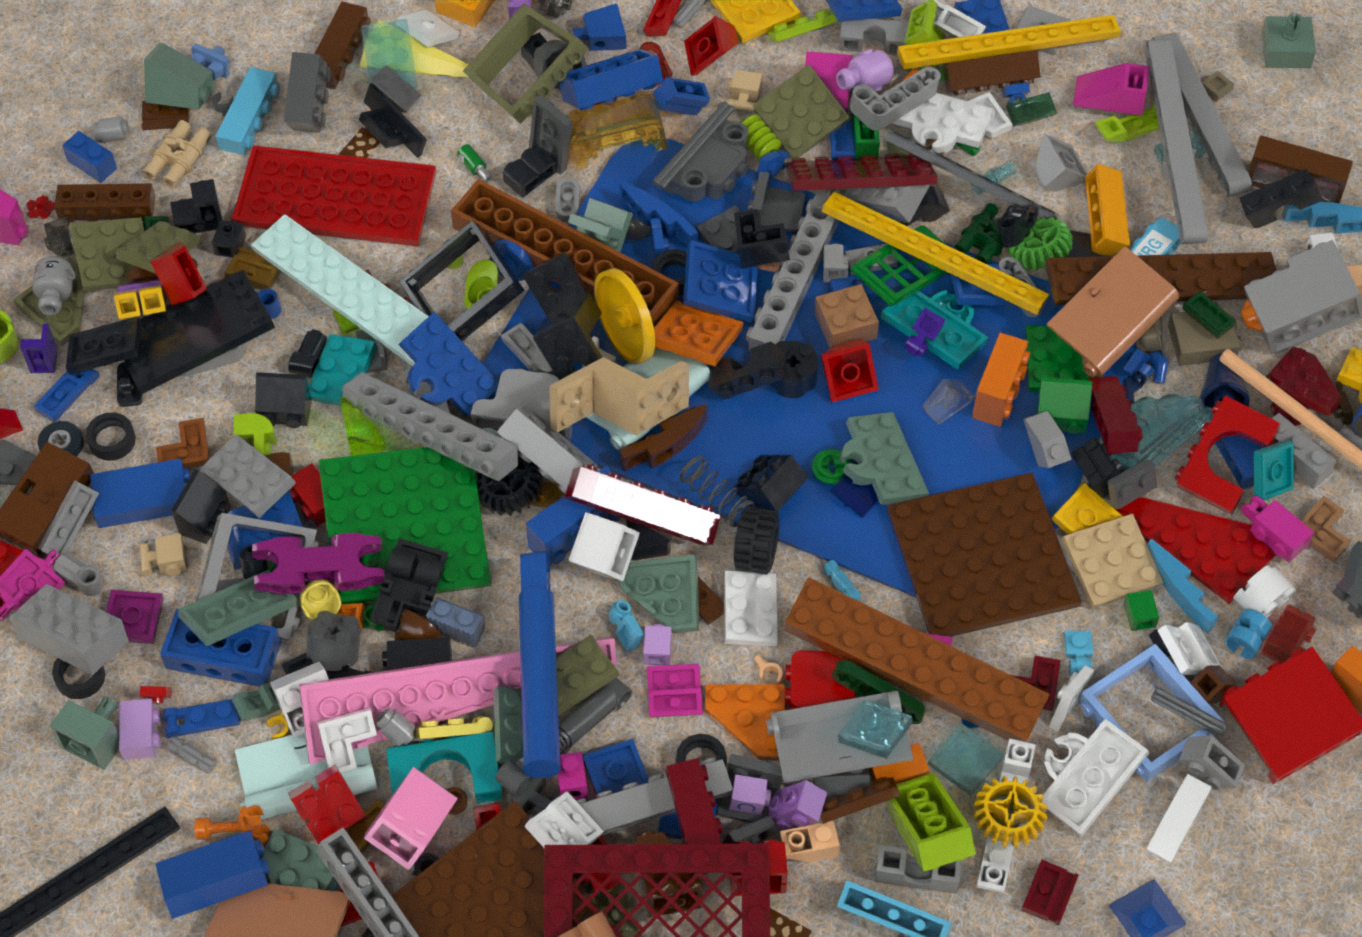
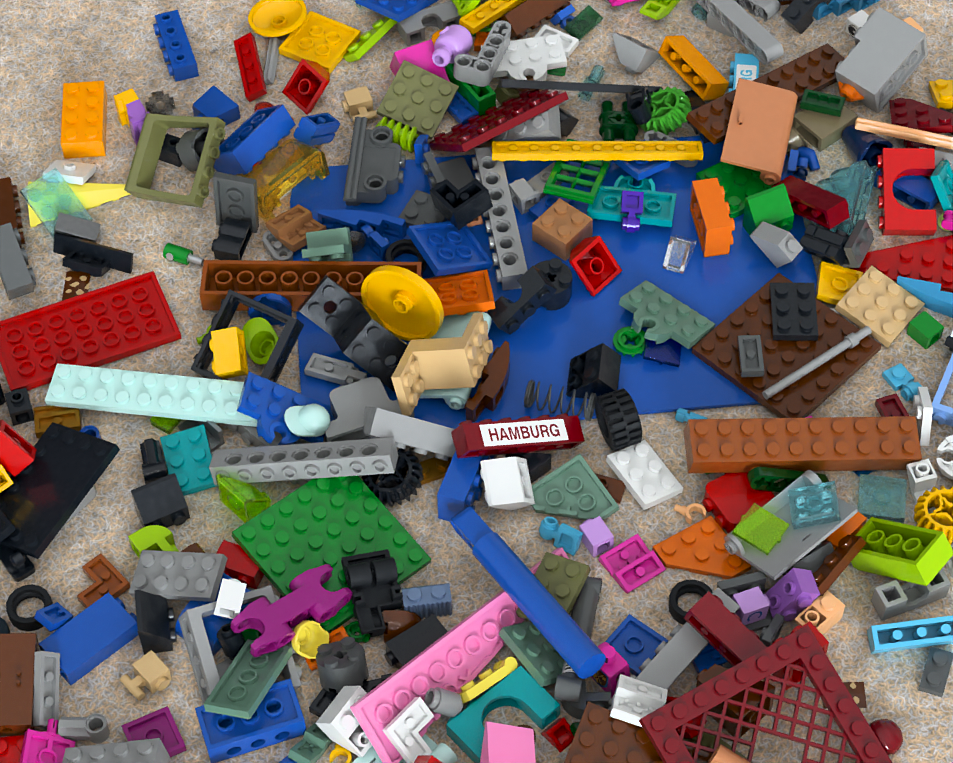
camera: 30 degrees left, 5 degrees down
none -> blue bracket [34,602,74,632]
none -> yellow brick [209,326,248,379]
none -> white brick [214,578,247,619]
none -> medium nougat slope [265,204,327,252]
none -> light aqua cap [284,403,331,437]
none -> clear neon green piece [732,503,790,555]
none -> dark grey plate [737,335,764,377]
none -> light grey bar [762,326,872,399]
none -> black plate [769,283,818,341]

